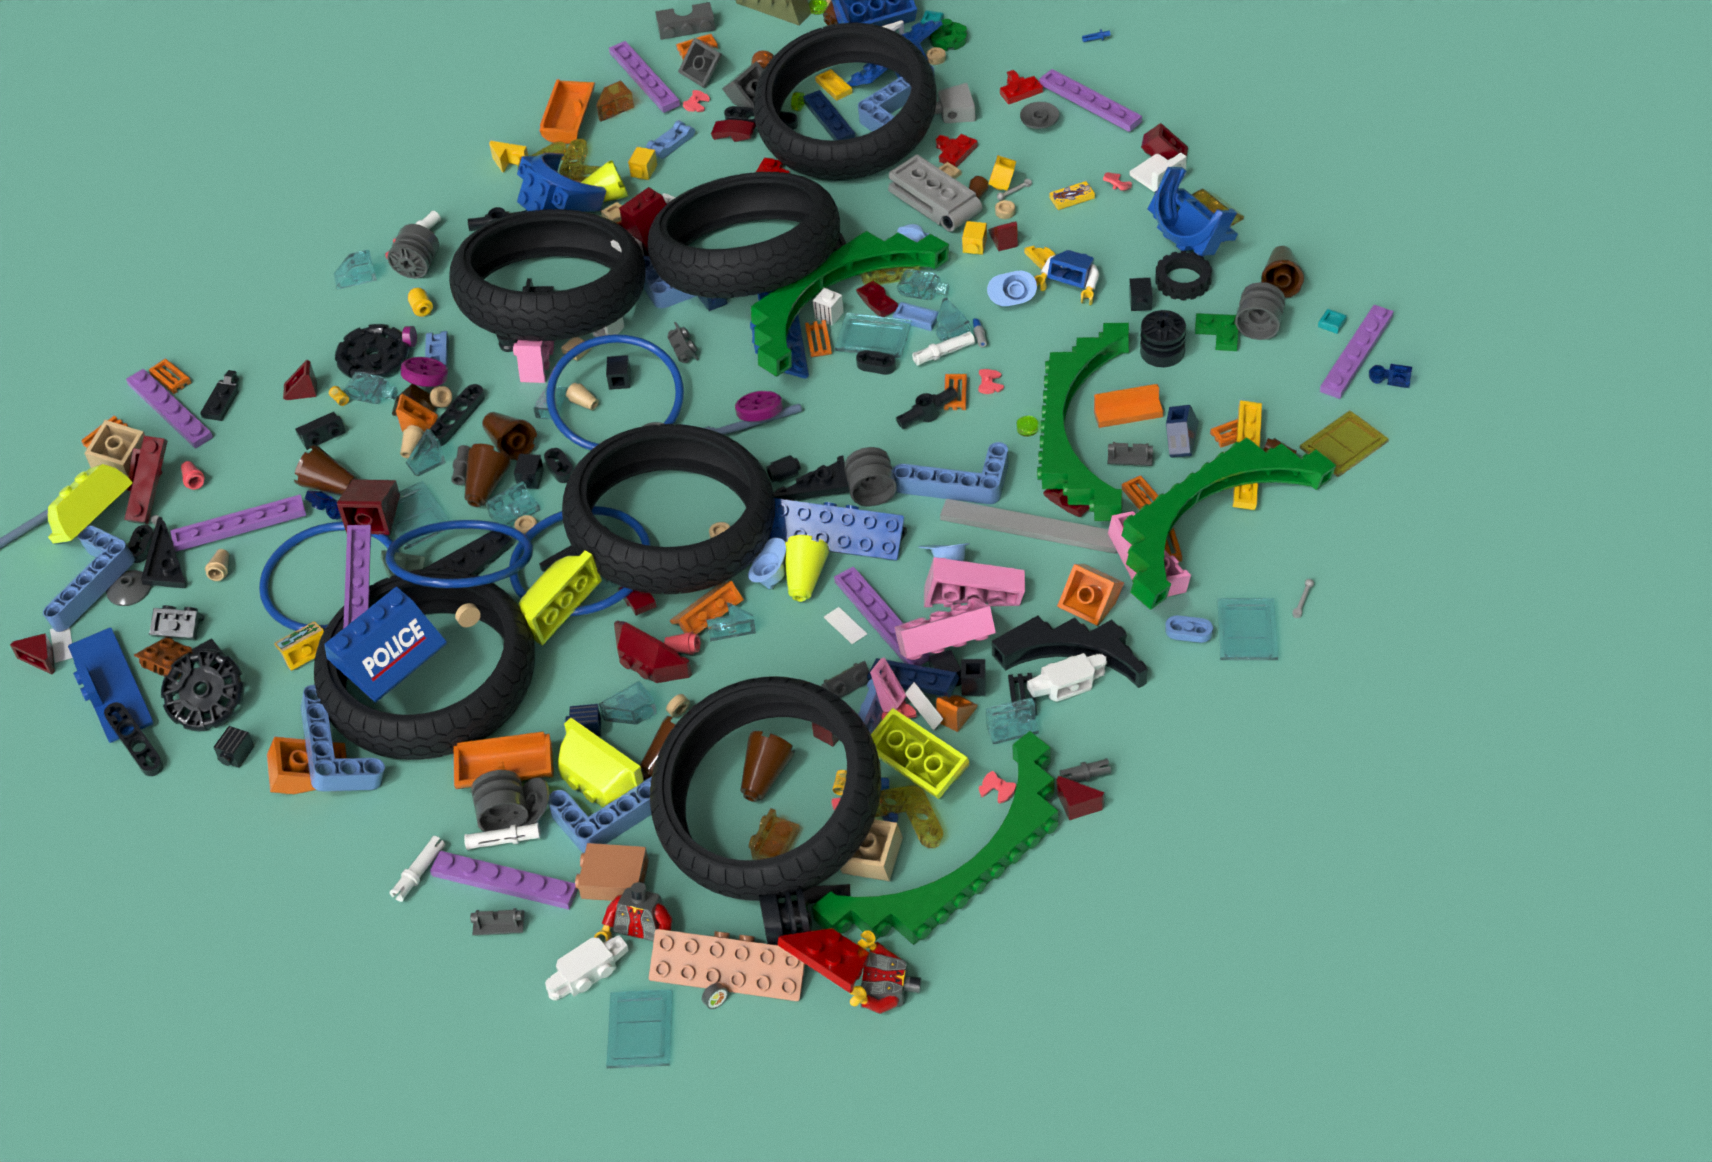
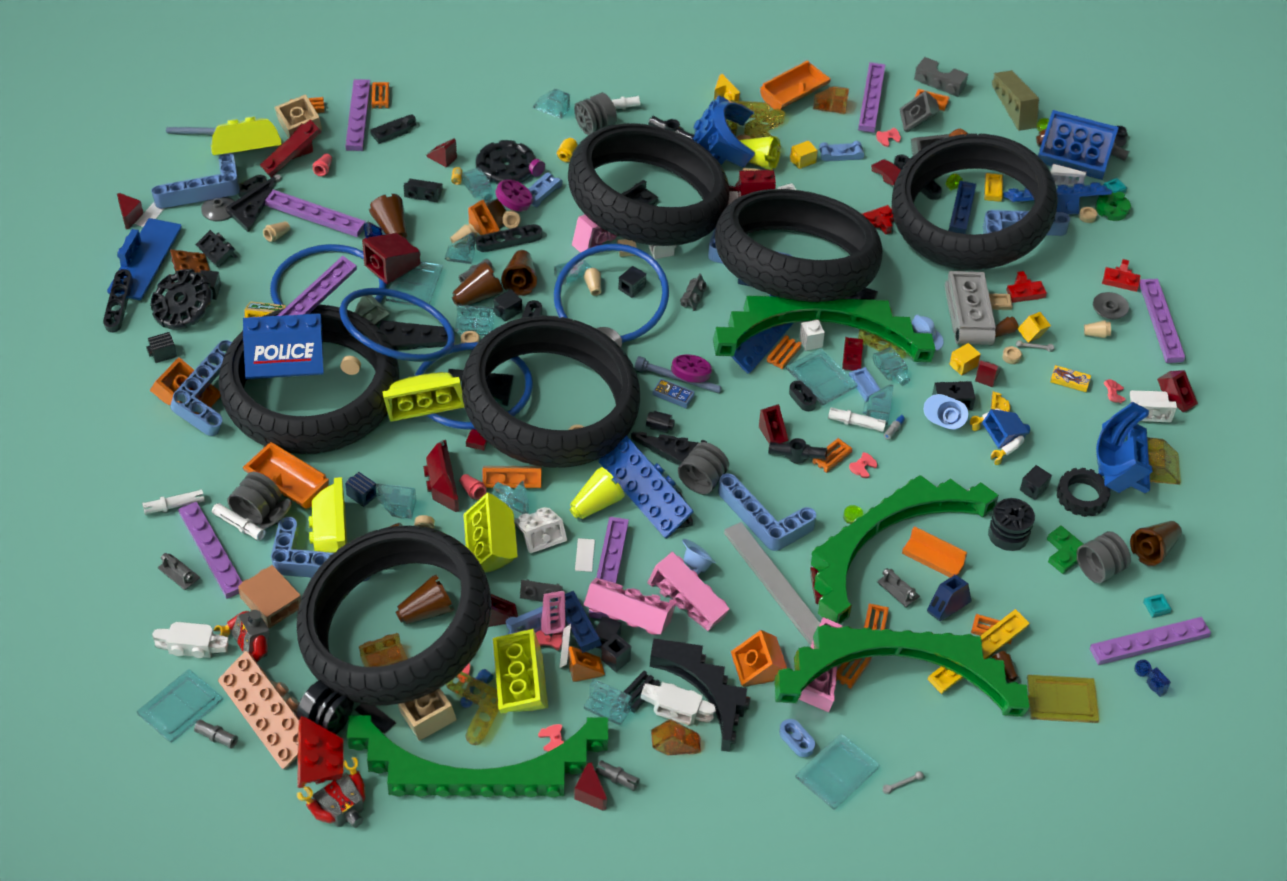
camera: 35 degrees right, 0 degrees up
tile [702,983,728,1009] -> none
light blue piece [748,538,786,589] -> none
light grey torso [935,83,975,123] -> none
blue piece [1082,29,1111,42] -> none
none -> dark grey pin [194,719,238,749]
none -> neon yellow windscreen [464,492,518,573]
none -> white bracket [514,507,567,553]
none -> clear orange slope [651,719,701,755]
none -> tile [653,379,695,408]
none -> dark red slope [759,404,789,445]
none -> black brick [932,381,976,411]
none -> tan cone [1084,320,1111,338]

